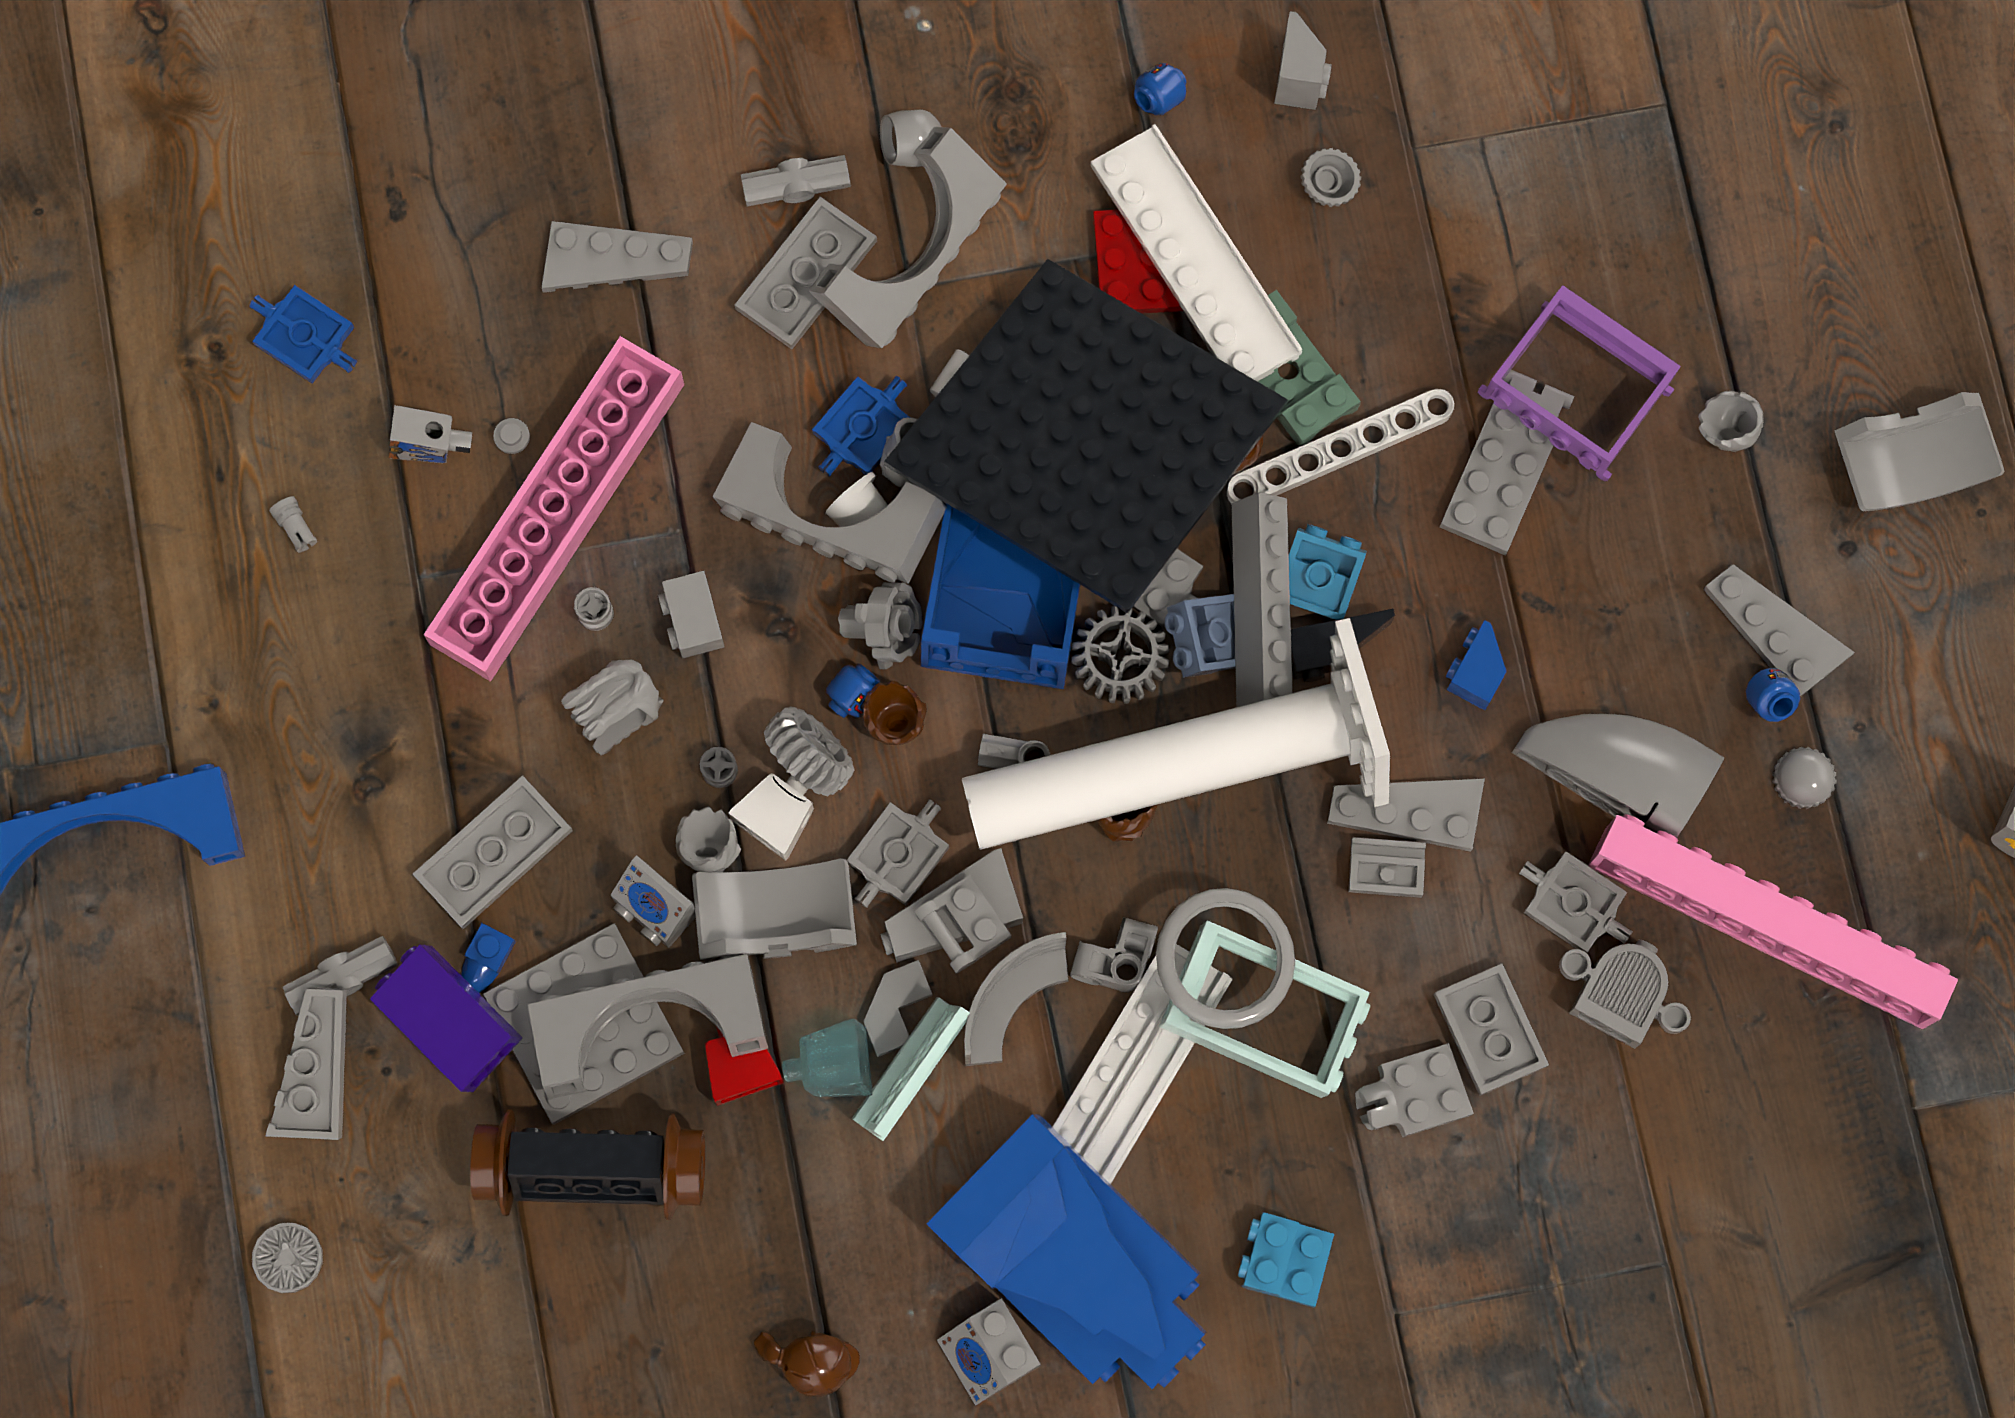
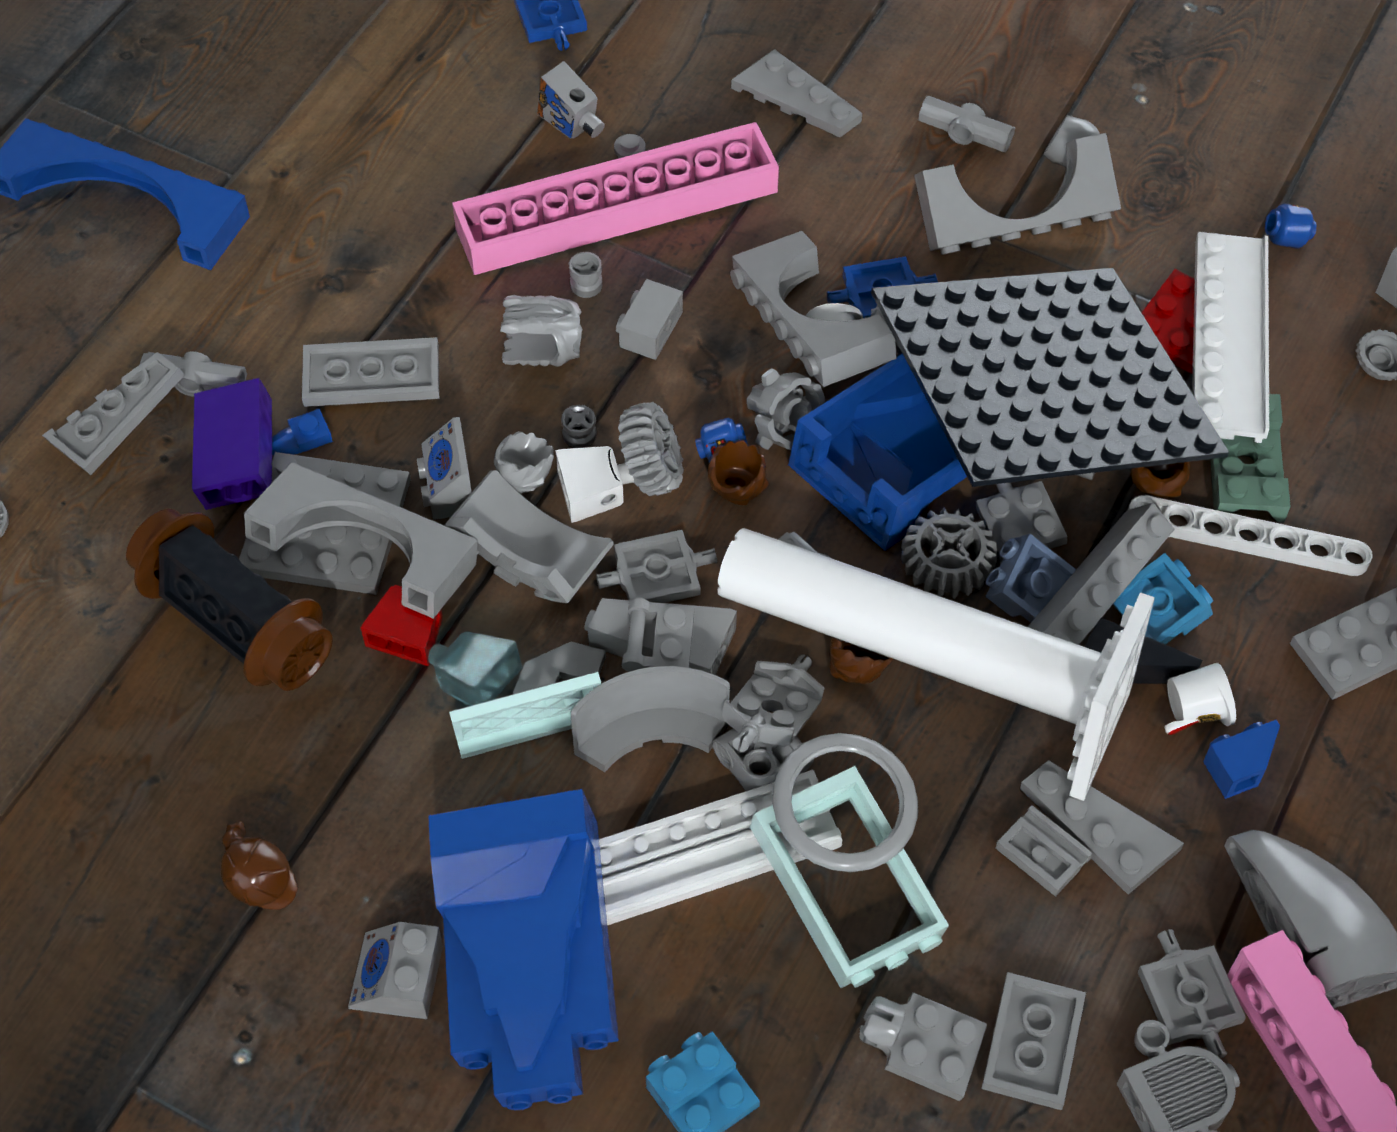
camera: 40 degrees right, 20 degrees down
light grey pin [269,496,317,553] -> none
light grey plate [735,197,877,349] -> none
none -> light grey plate [722,655,825,752]
none -> white hat [1164,663,1236,735]

